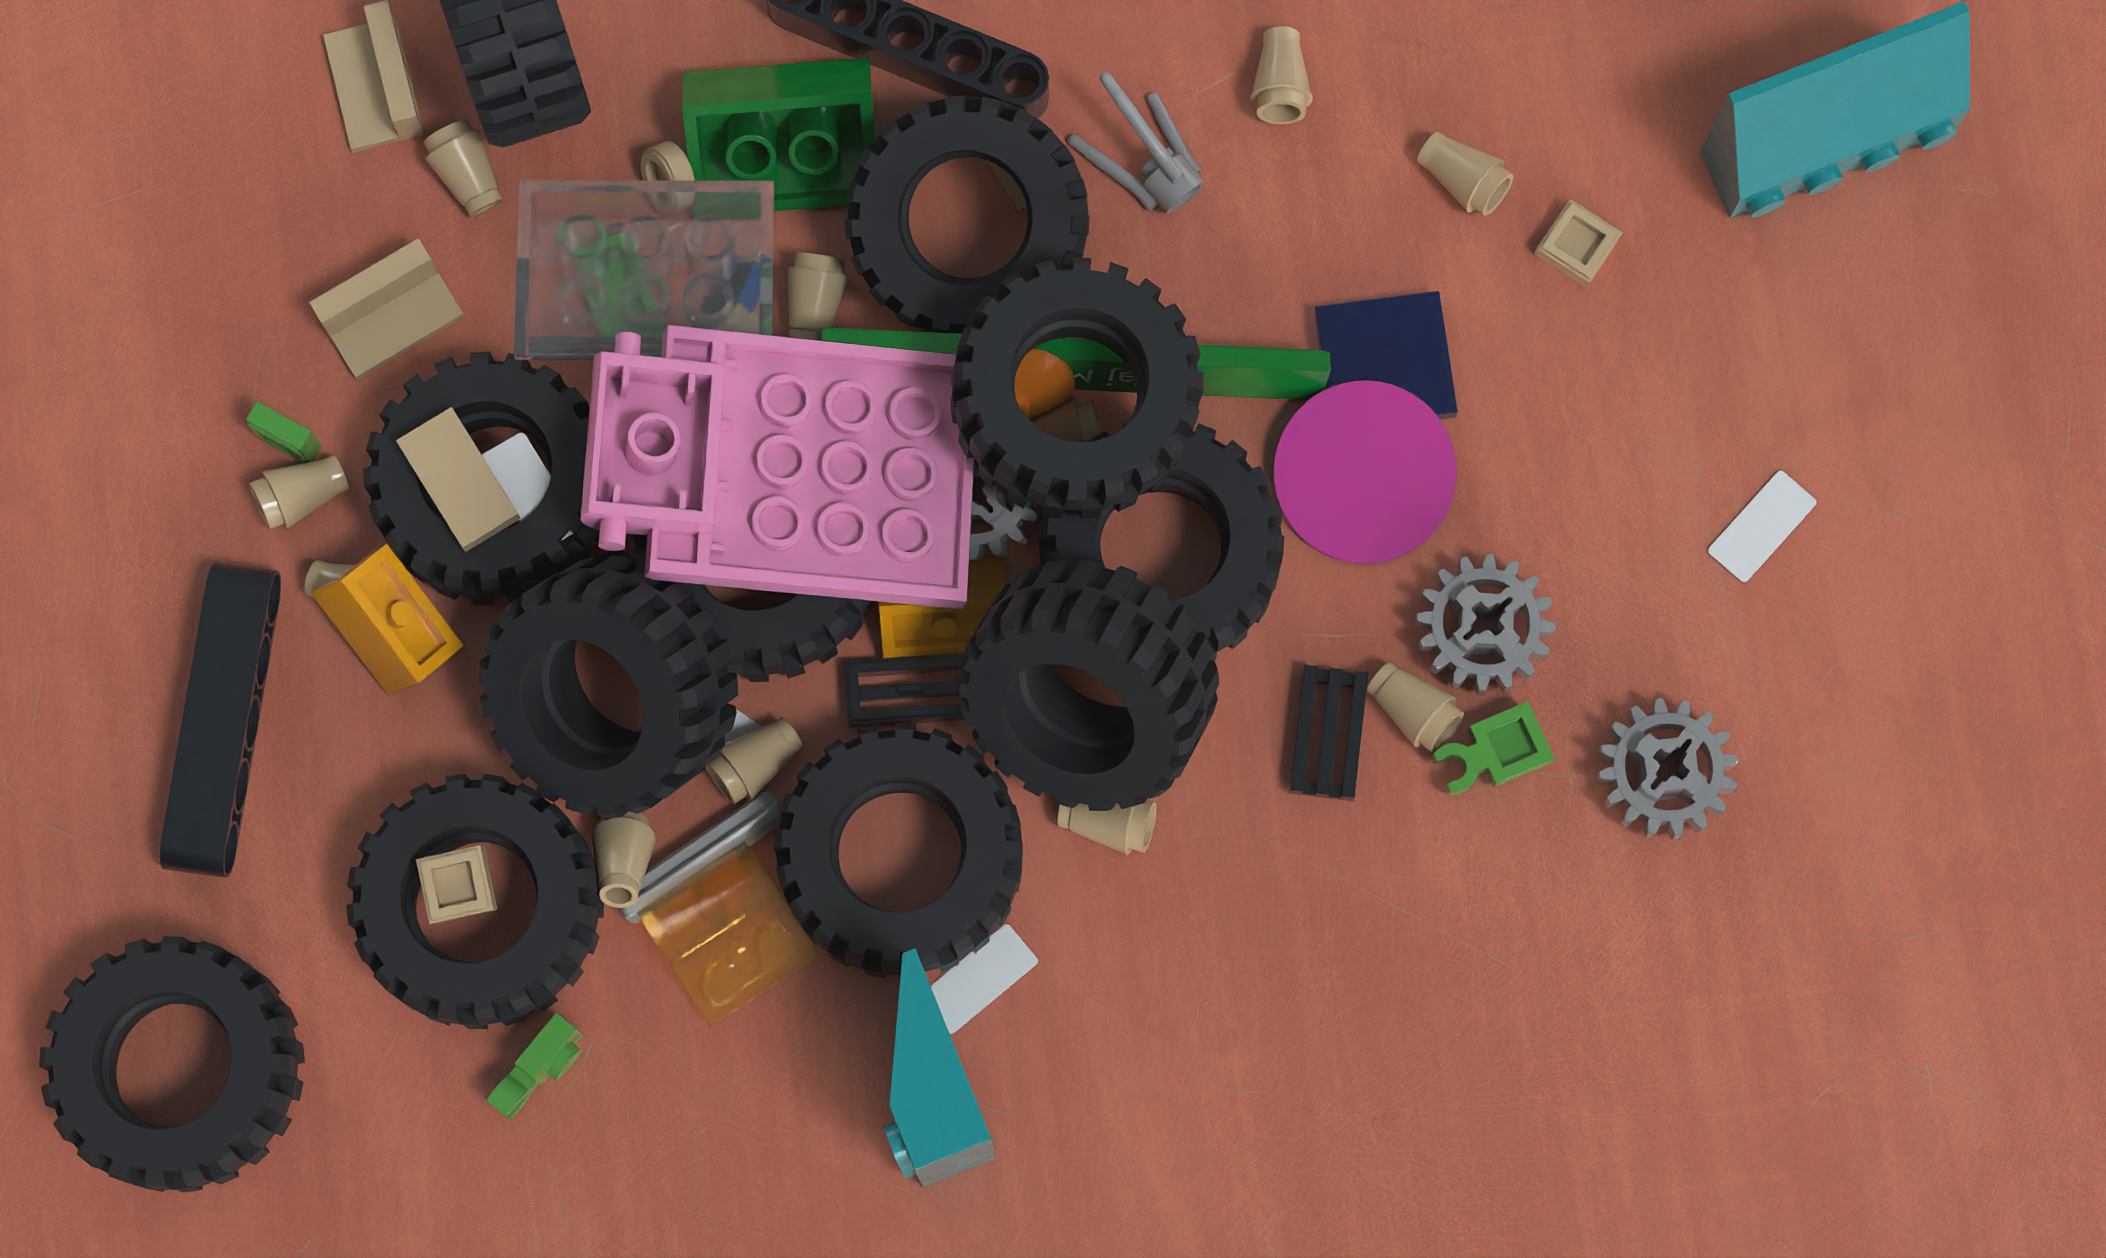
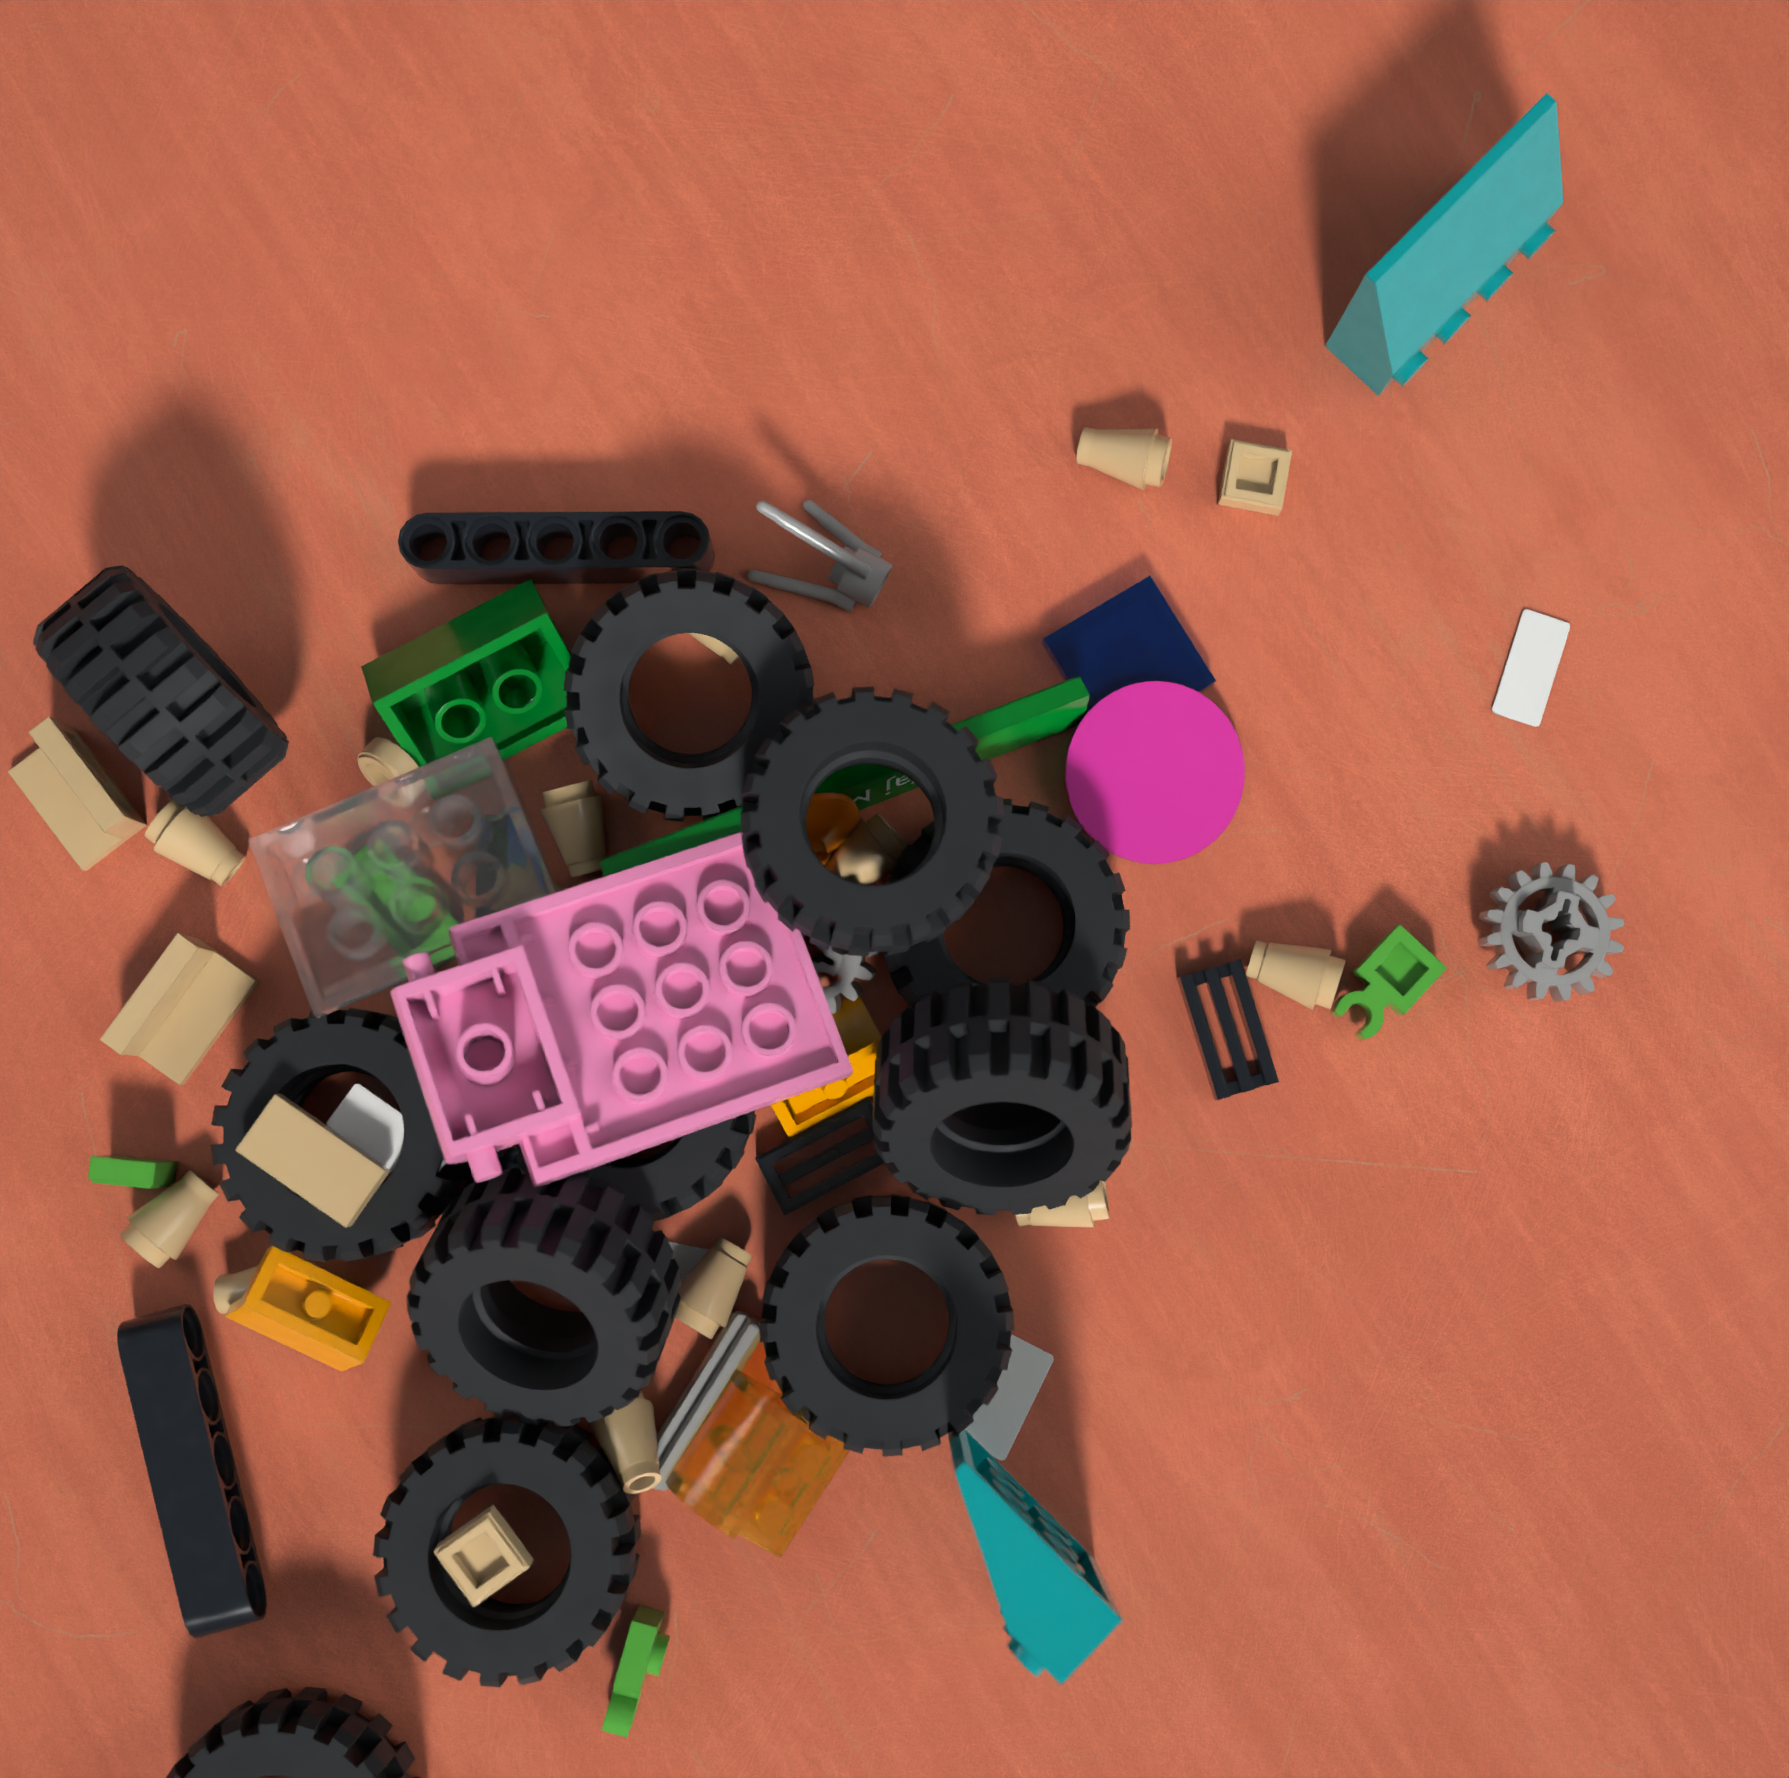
camera: 25 degrees left, 5 degrees up
tan cone [1250,26,1313,124] -> none
light grey gear [1414,554,1556,695] -> none

